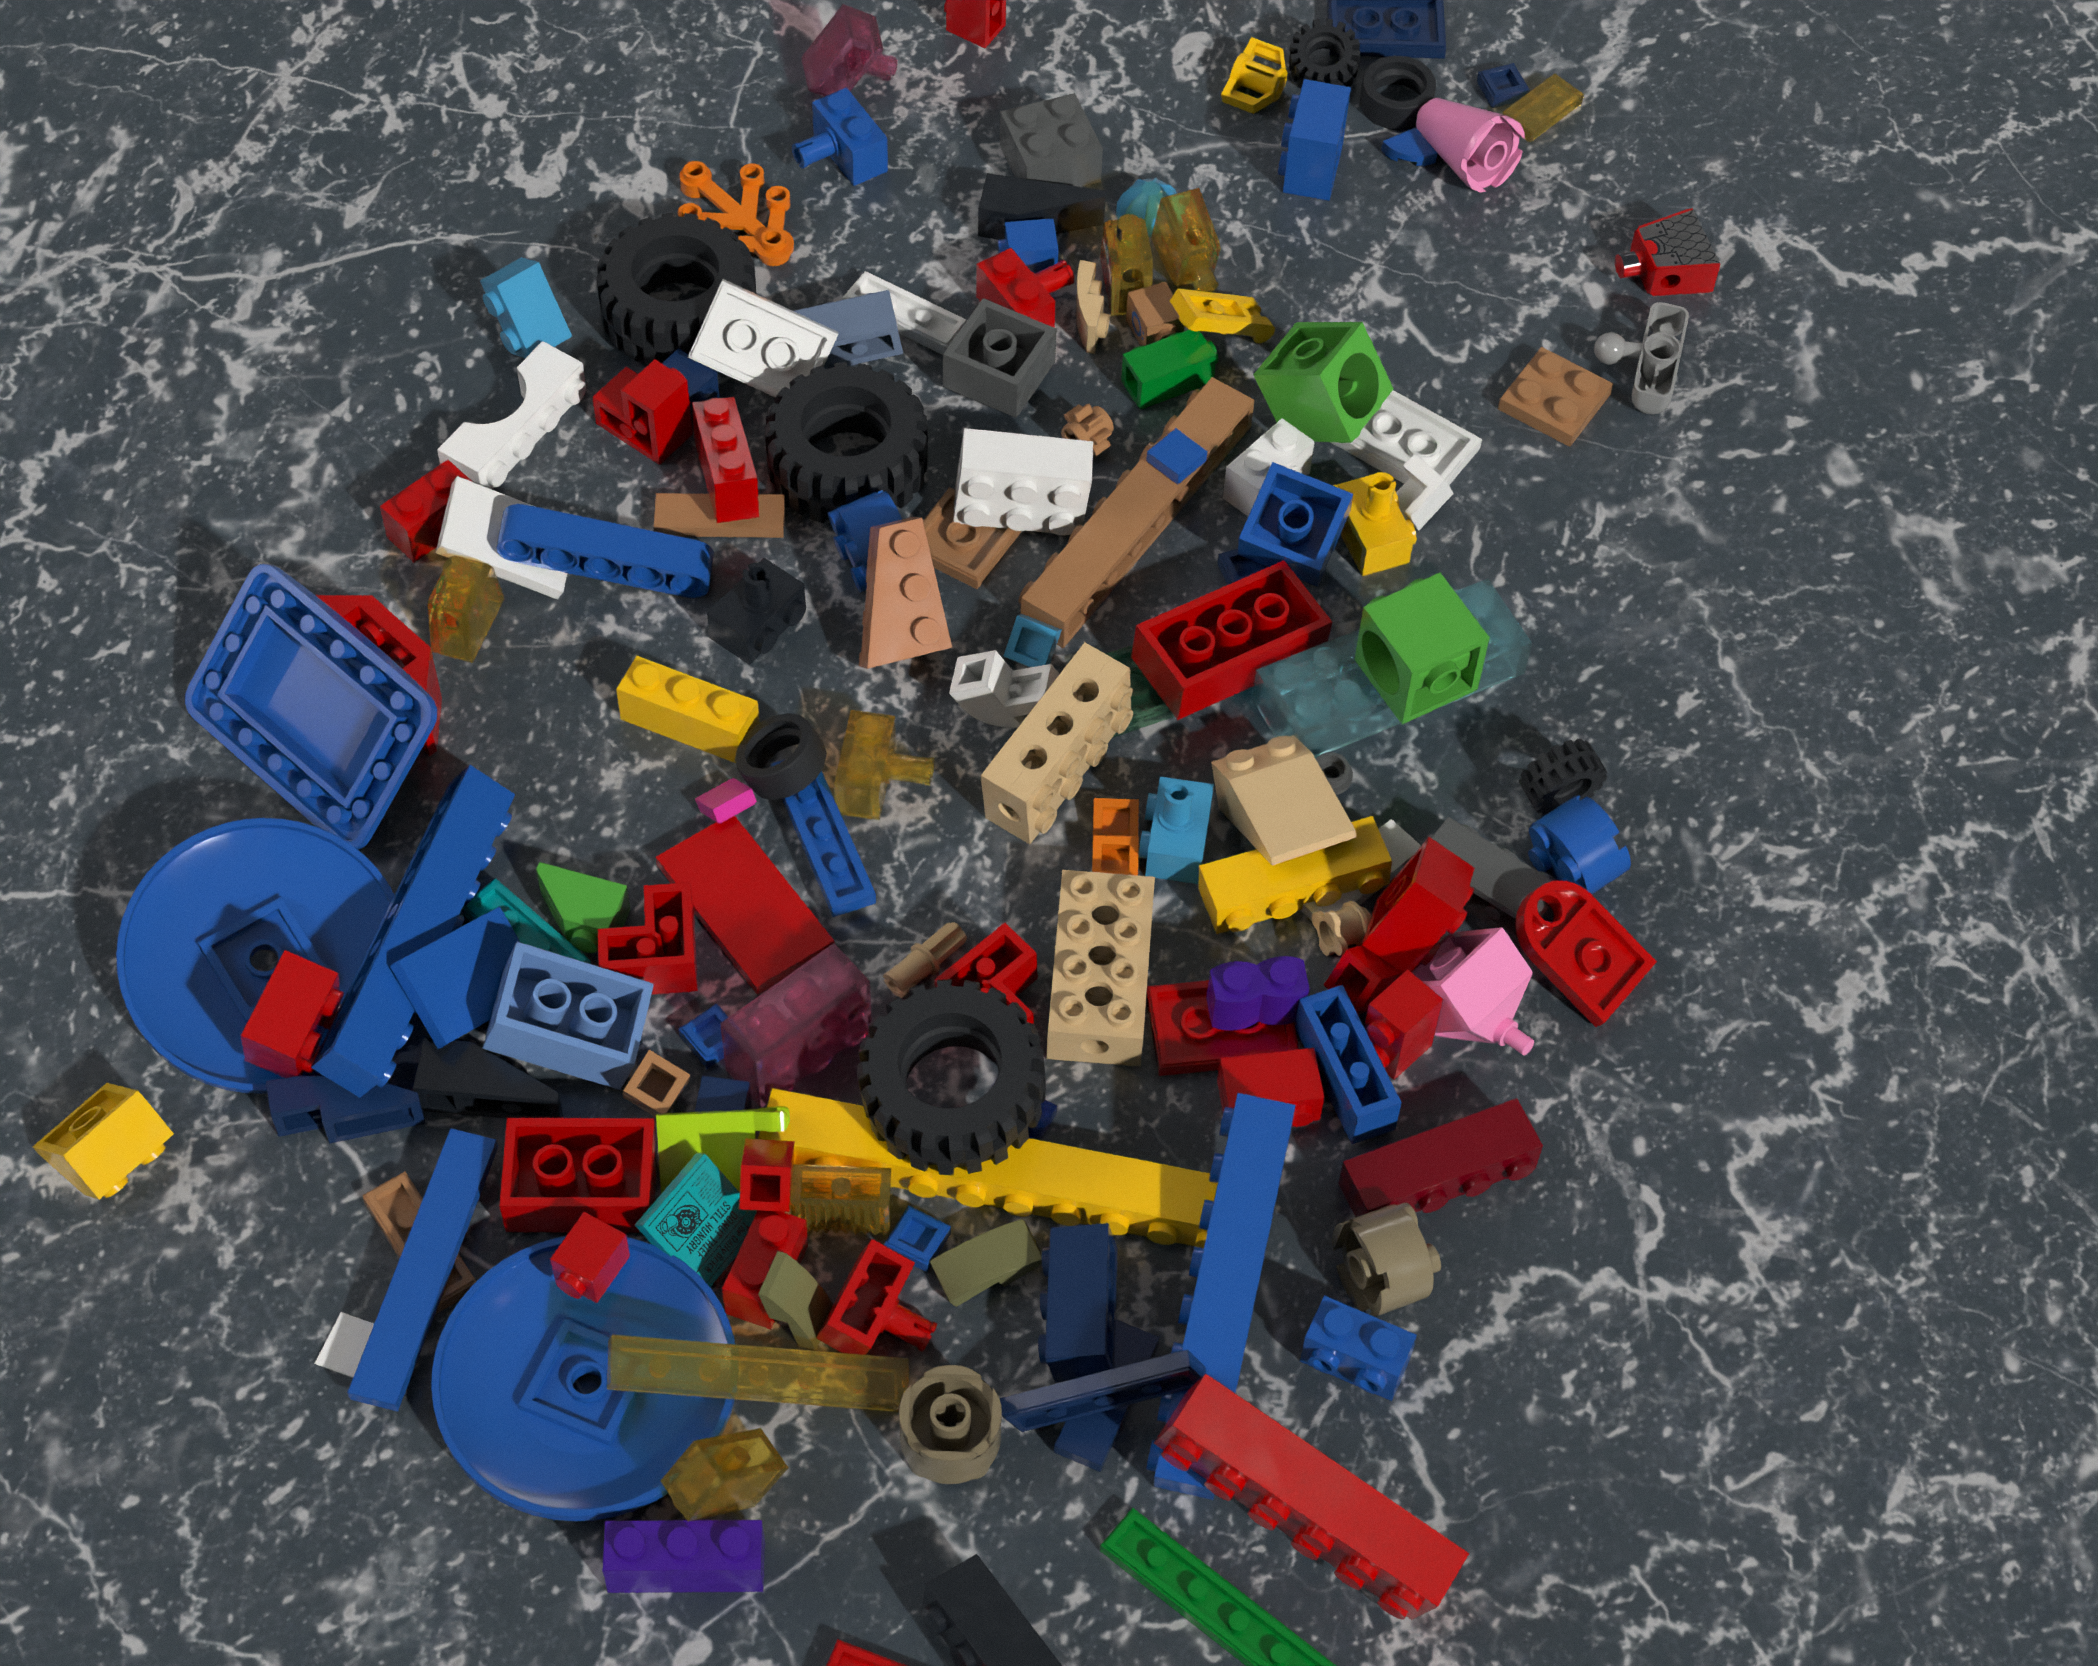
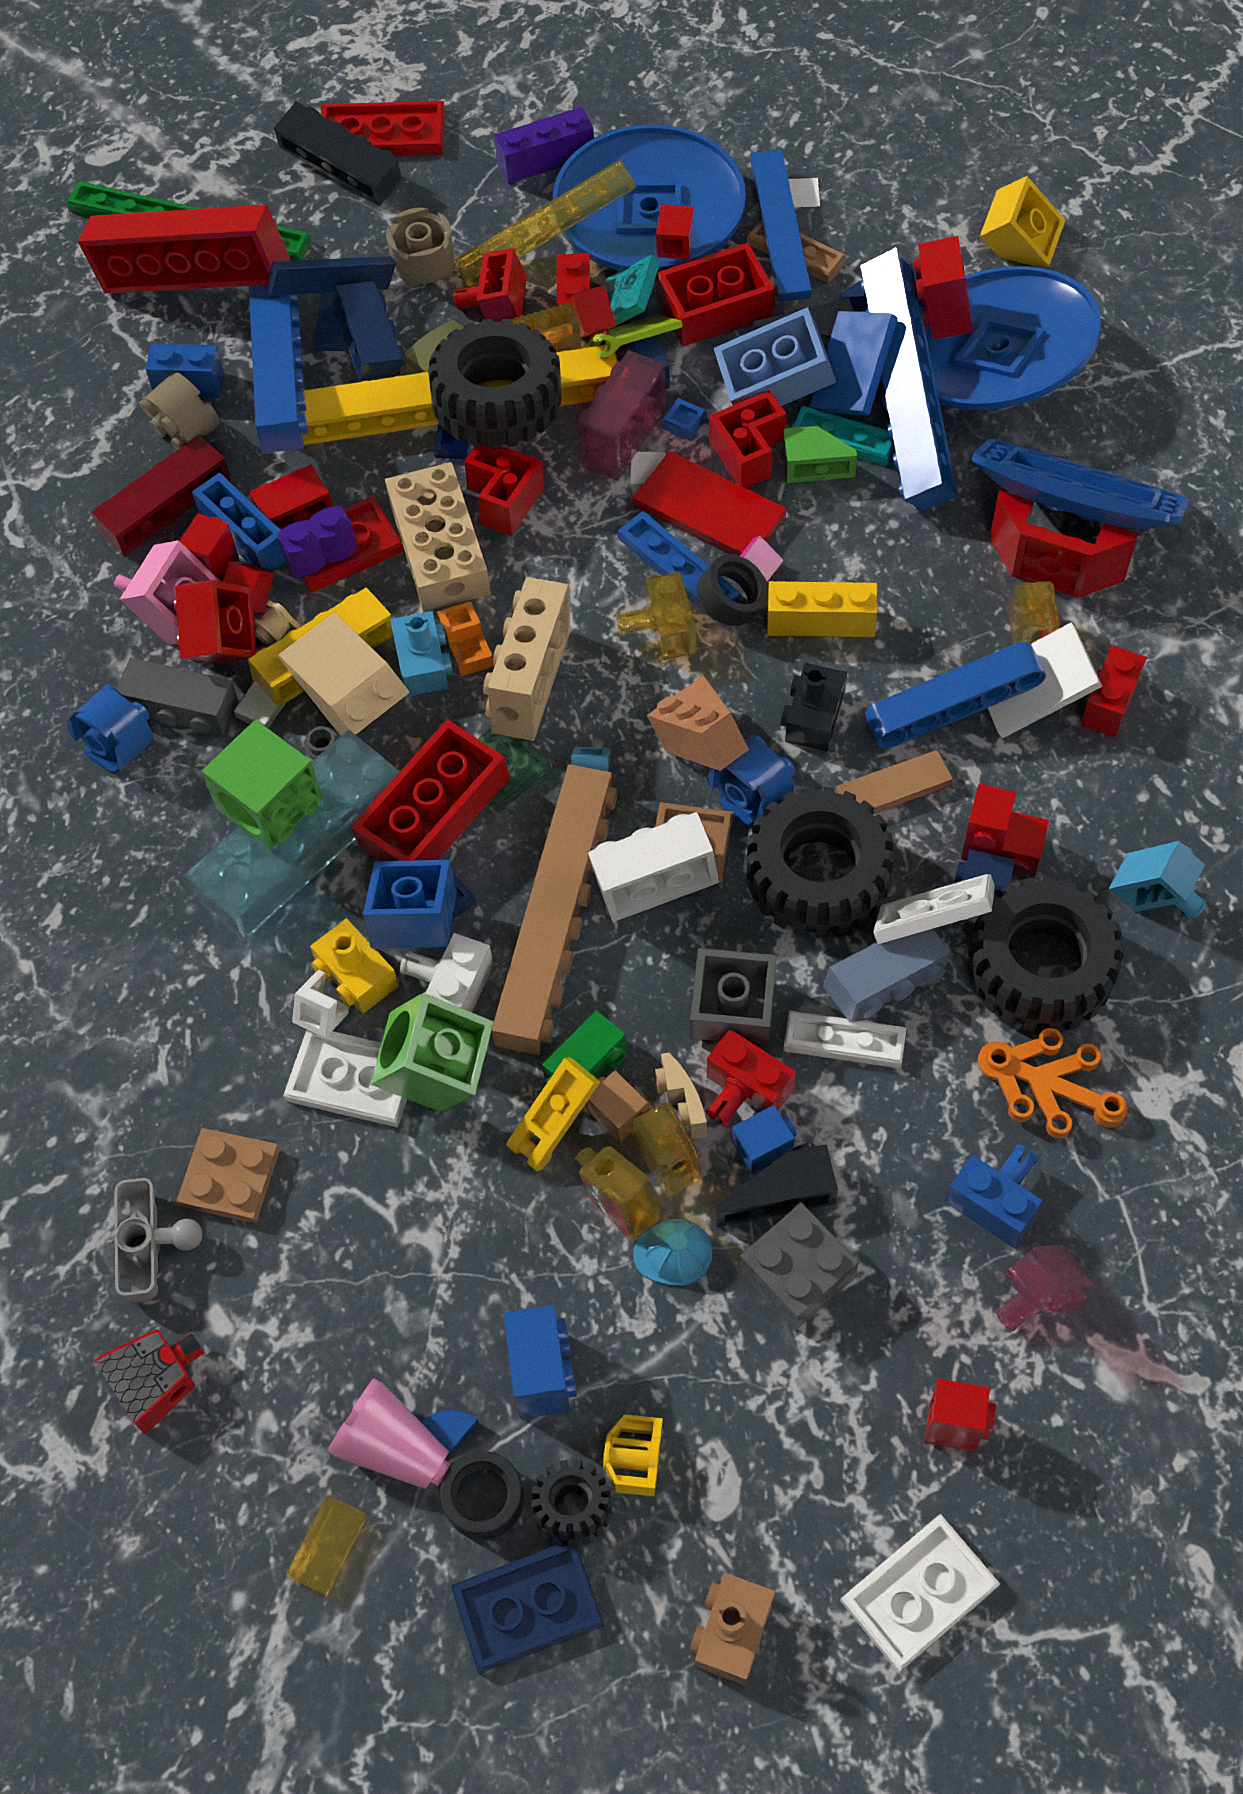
camera: 165 degrees right, 5 degrees up
white arch [437,341,587,489] -> none
medium nougat brick [623,1050,690,1117] -> none
clear yellow brick [660,1428,789,1522] -> none
red brick [692,397,759,523] -> none
olive slope [758,1251,833,1351] -> none
tan axle [883,922,967,998] -> none
white brick [949,650,1059,728] -> none
medium nougat gear [1061,404,1114,456] -> none
blue tile [1146,428,1208,485] -> none
dark blue tile [1477,63,1530,108] -> none
red plate [1516,881,1657,1027] -> none
black tyre [1519,739,1608,816] -> none

